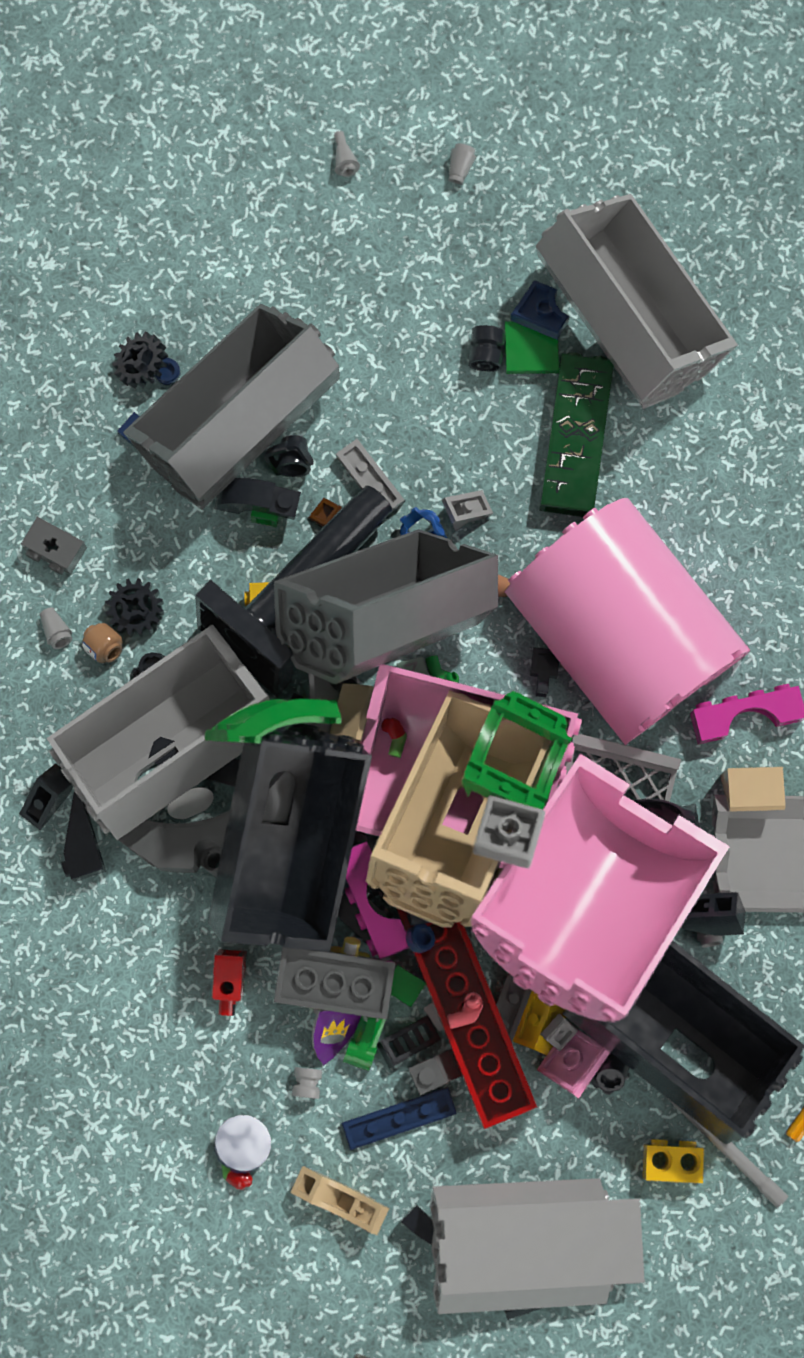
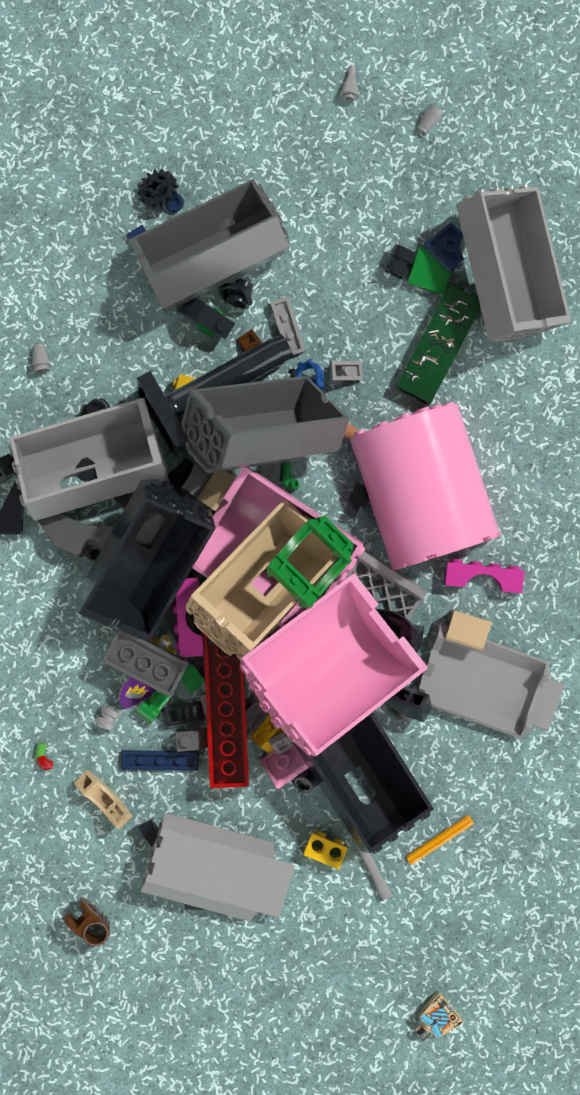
camera: 25 degrees right, 10 degrees up
dark grey brick [21,517,87,575] -> none
medium nougat head [82,623,123,663] -> none
black gear [105,578,164,638] -> none
white sticker [168,787,214,819] -> none
green wedge [204,699,342,743] -> none
red torso [212,949,247,1016] -> none
tile [214,1115,271,1173] -> none
arm [381,718,407,758] -> none
dark blue tile [406,924,435,953] -> none
coral arm [447,992,483,1029] -> none
light grey brick [473,796,545,869] -> none

